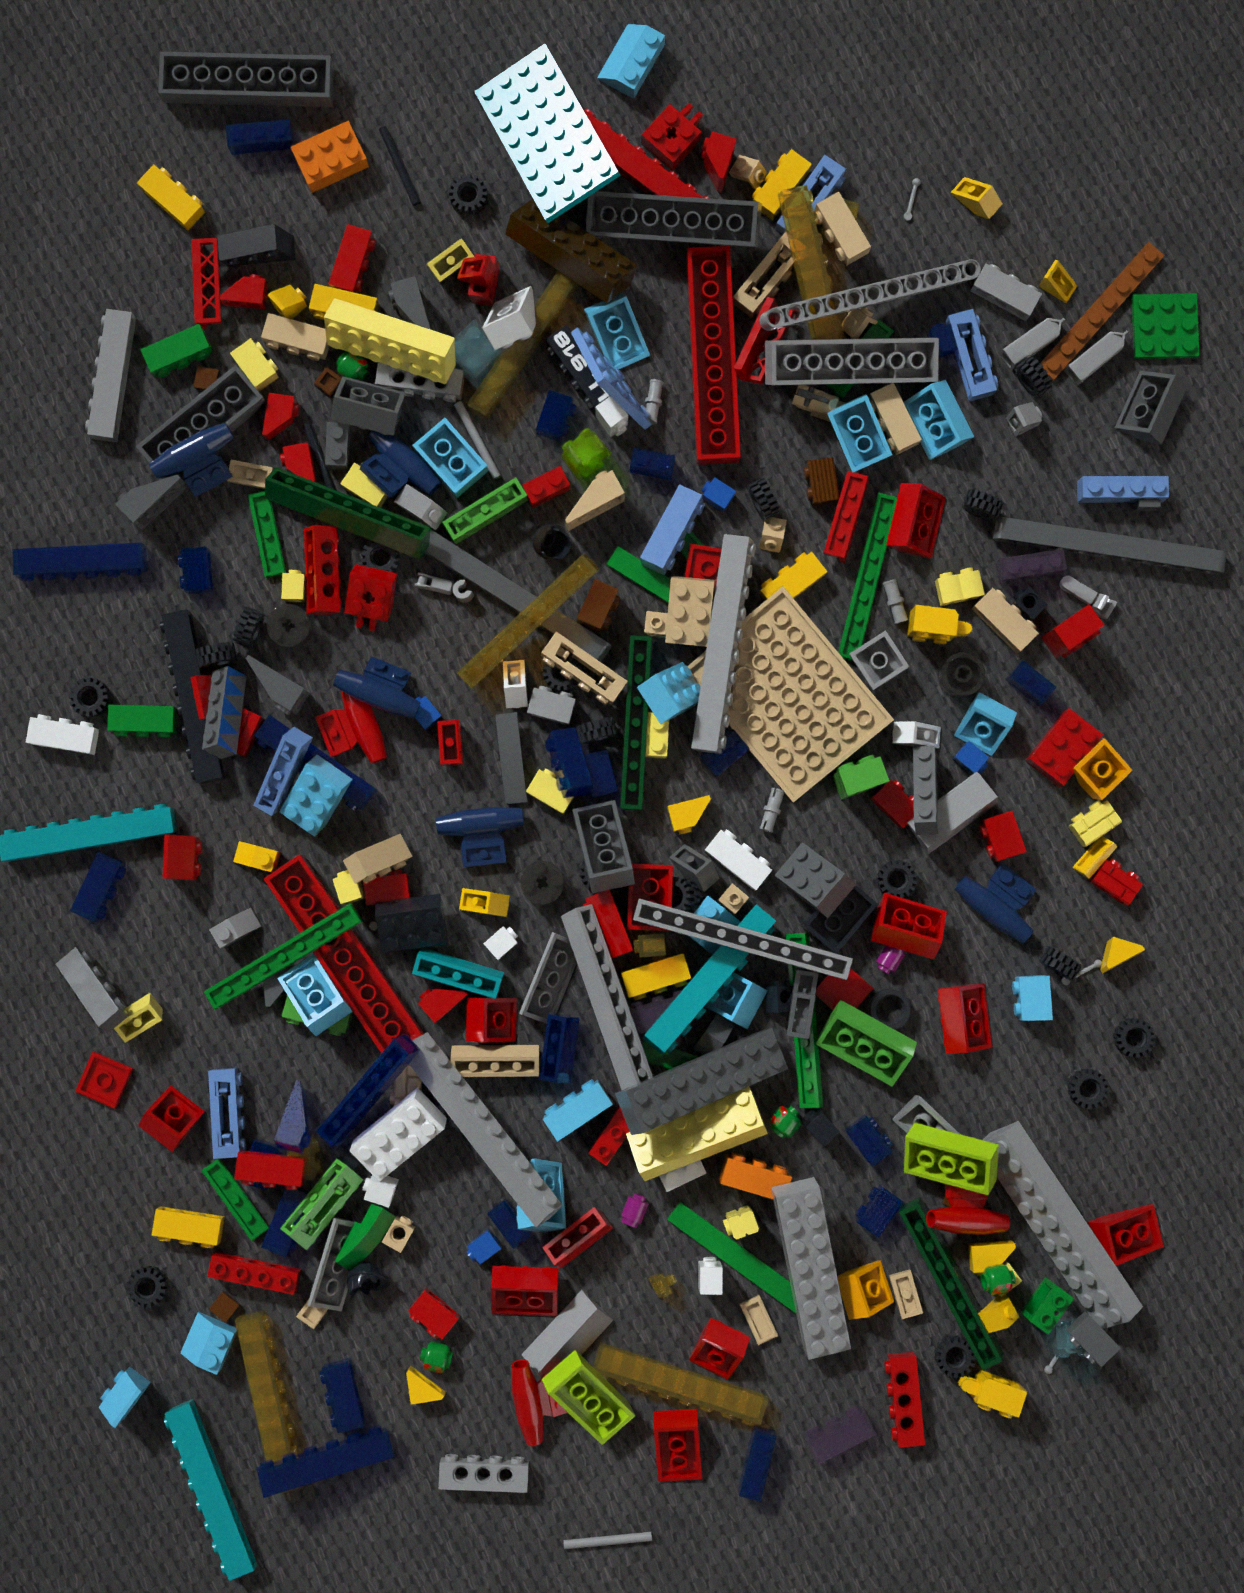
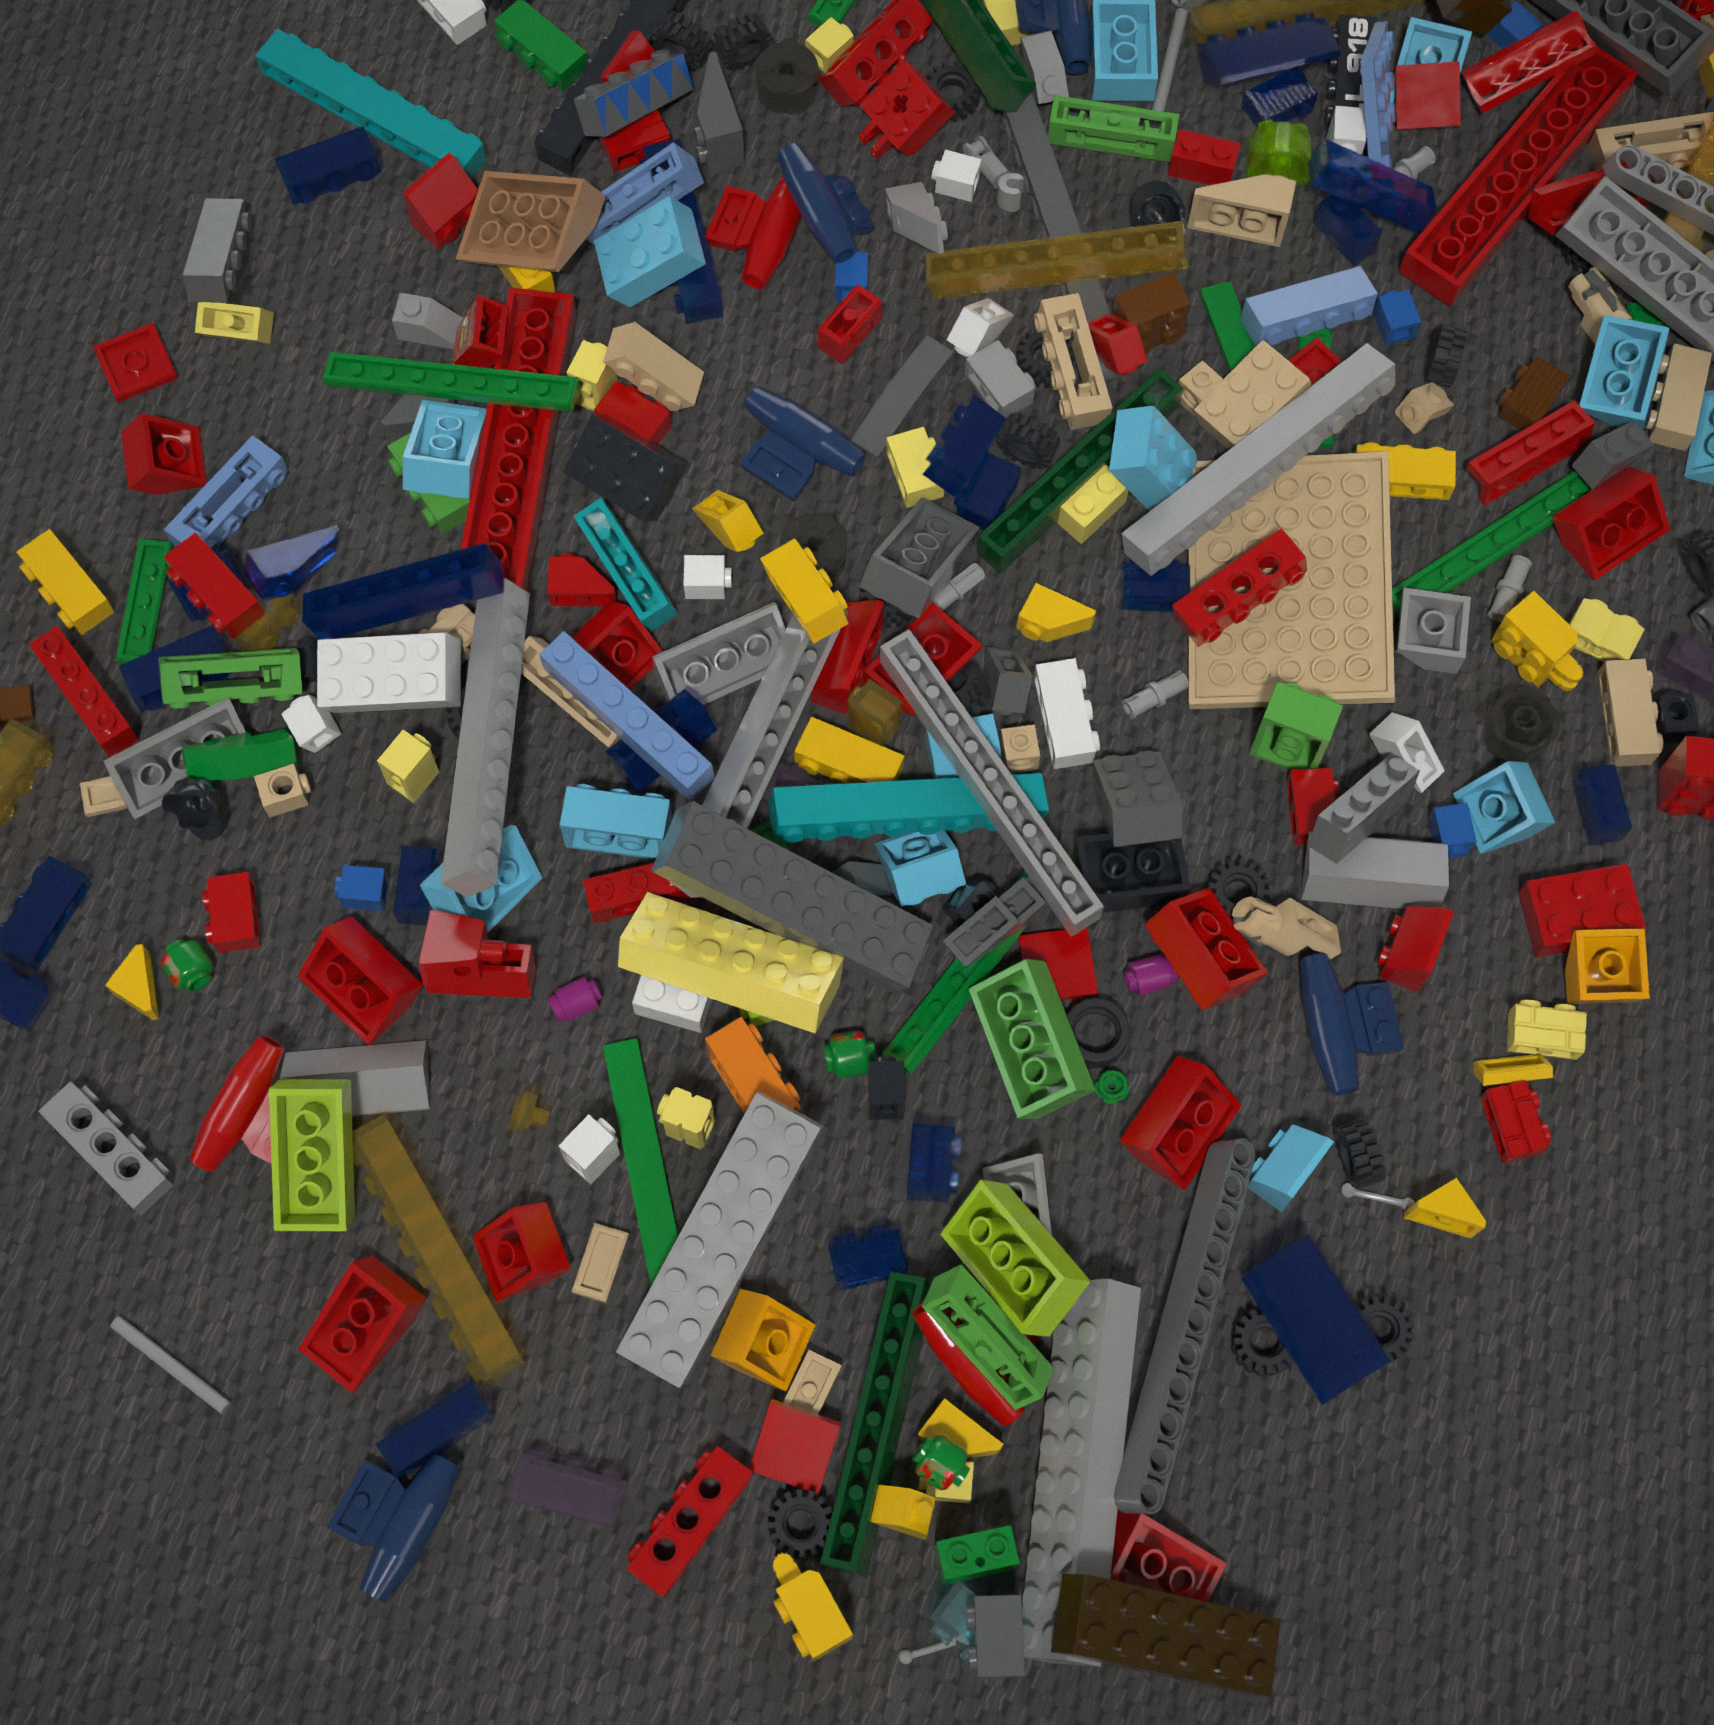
camera: 45 degrees right, 15 degrees down
none -> dark blue plate [327,1453,460,1604]
none -> light yellow brick [377,730,439,803]
none -> red torso [418,910,506,985]
none -> red torso [452,294,508,368]
none -> medium nougat slope [456,171,606,272]
none -> medium blue brick [539,631,715,802]
none -> red tile [749,1399,842,1495]
none -> yellow brick [760,538,849,644]
none -> light grey slope [885,182,948,254]
none -> bright green brick [922,1264,1054,1410]
none -> light grey axle [929,562,985,611]
none -> white brick [932,150,982,202]
none -> dark brown brick [1051,1574,1281,1697]
none -> red slope [1088,313,1147,375]
none -> green plate [1094,1070,1129,1104]
none -> dark grey beam [1114,1138,1255,1514]
none -> red brick [1172,528,1307,647]
none -> clear blue slope [1198,12,1341,84]
none -> tan plate [1232,897,1341,959]
none -> clear blue slope [1241,1235,1391,1405]
none -> clear blue brick [1308,138,1437,233]
none -> red tile [1396,61,1461,131]
none -> red fence [1461,10,1599,113]
none -> blue brick [1488,1,1543,49]
none -> dark grey brick [1572,421,1654,490]

